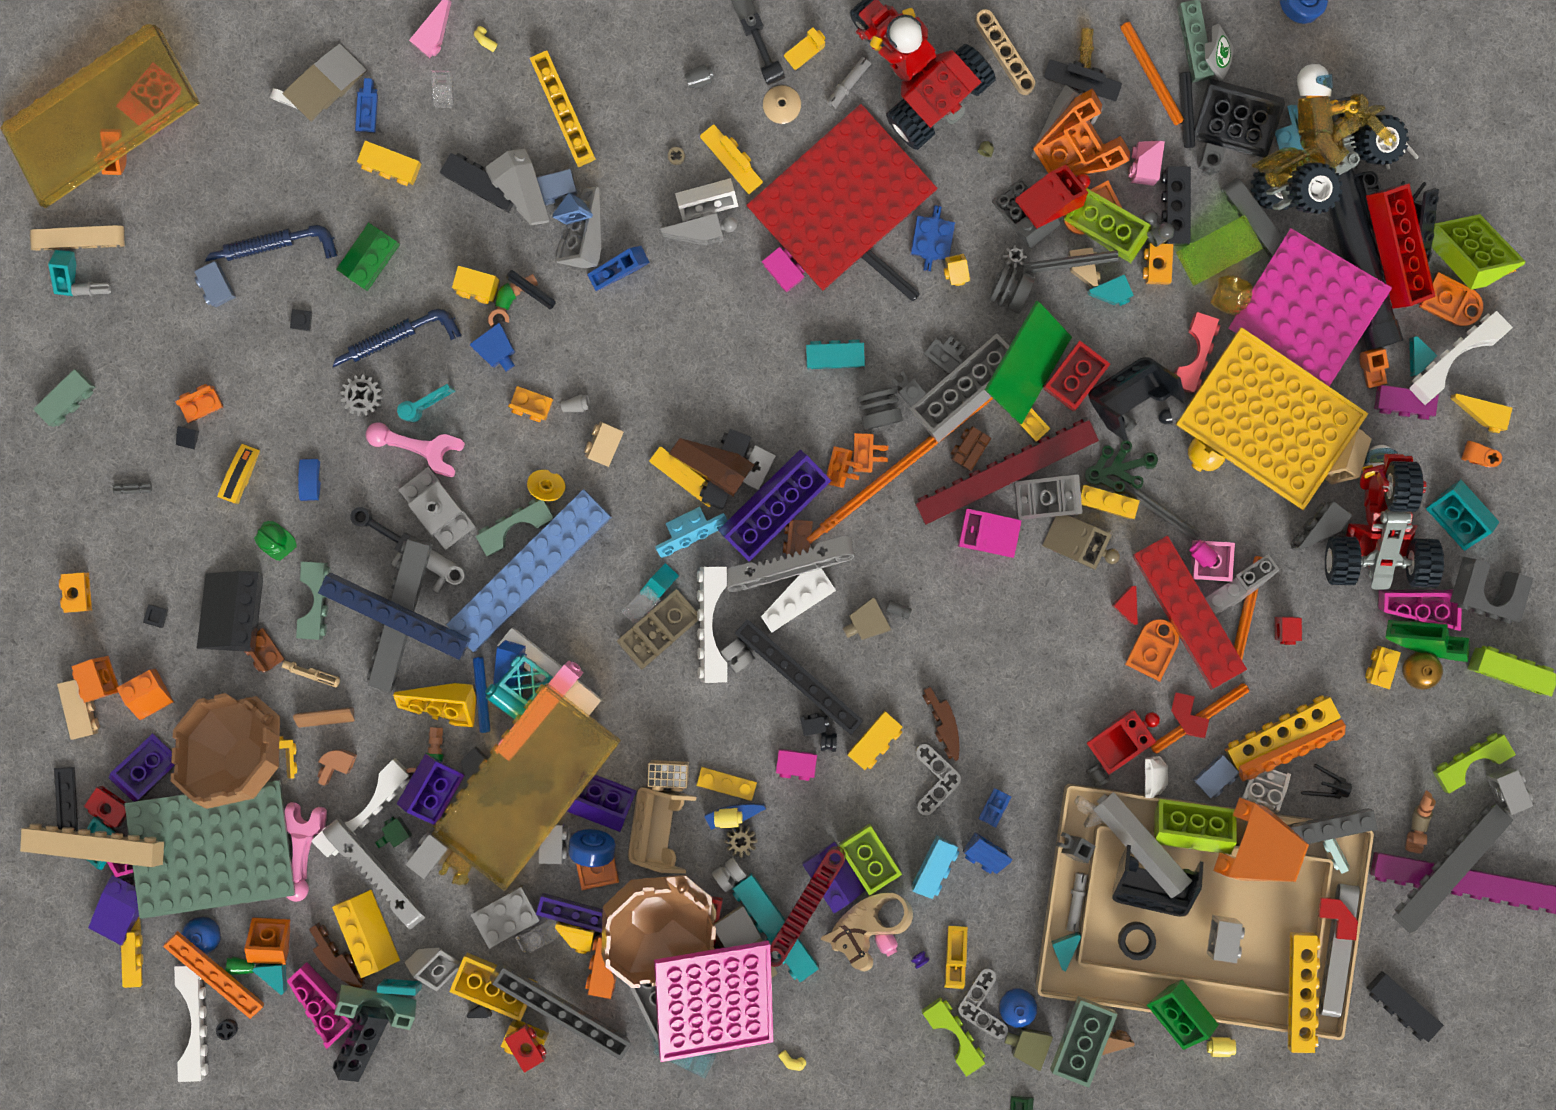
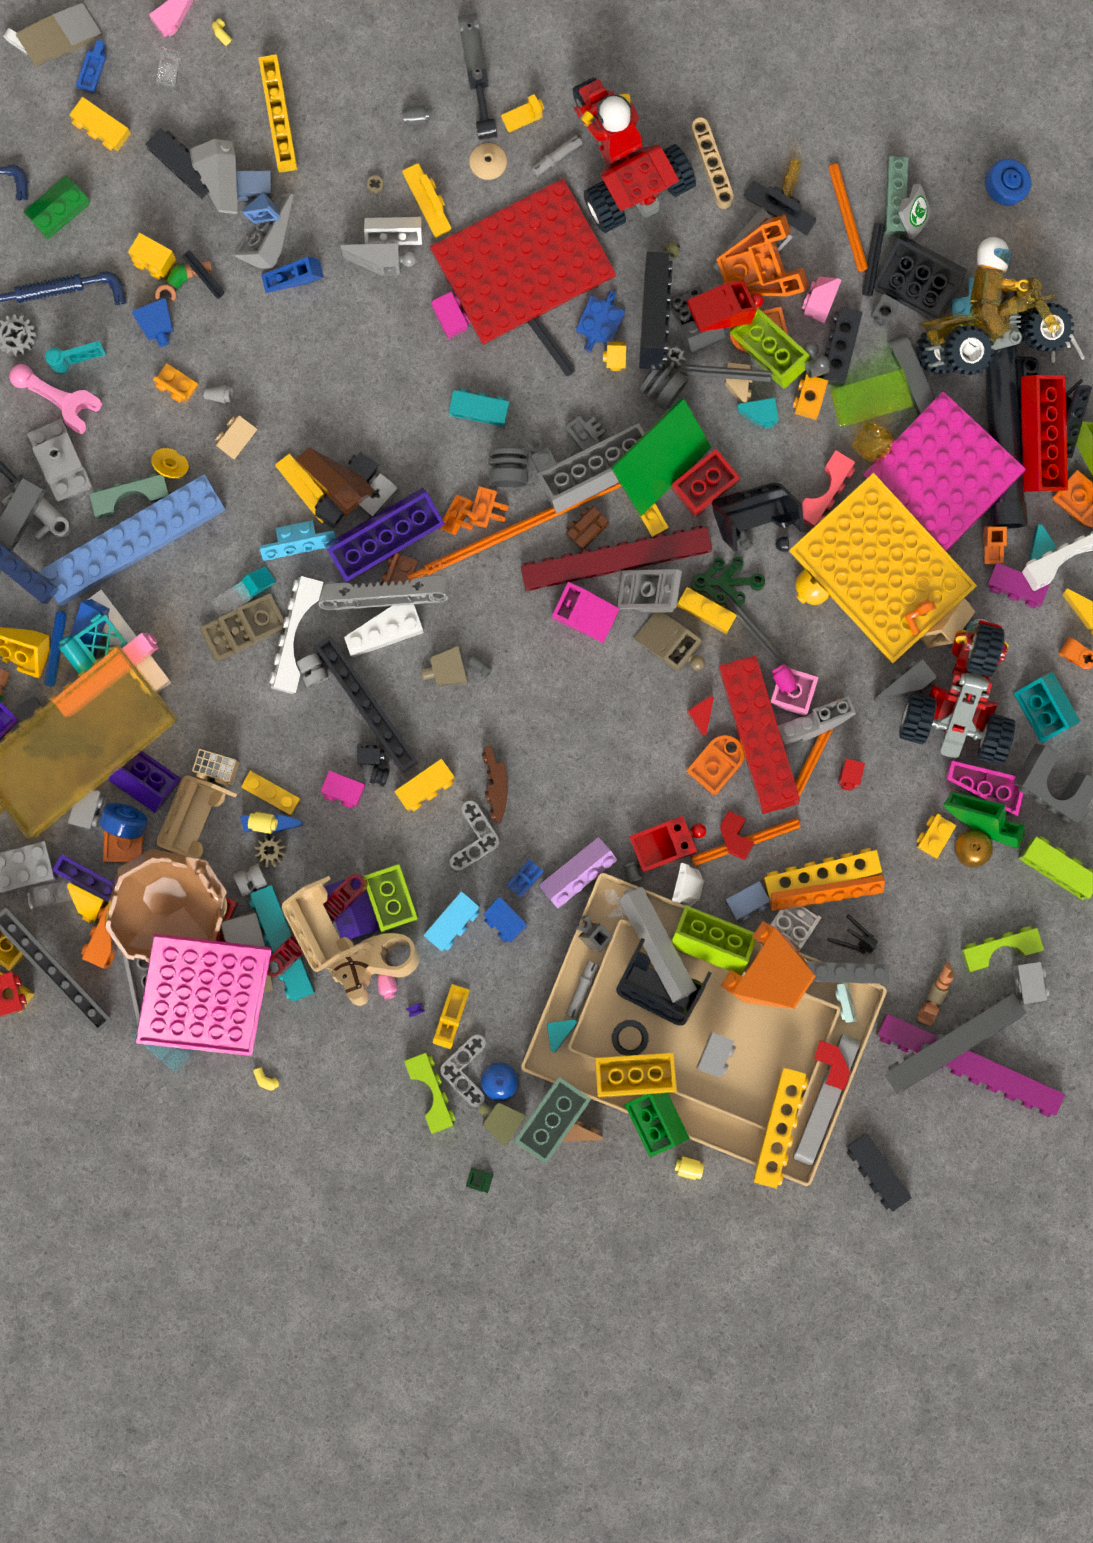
camera: 15 degrees right, 5 degrees down
none -> tan windscreen [282,876,364,972]
none -> lavender brick [539,837,617,909]
none -> yellow slope [595,1053,677,1097]
none -> black brick [639,251,673,370]
none -> orange plate [905,599,936,636]

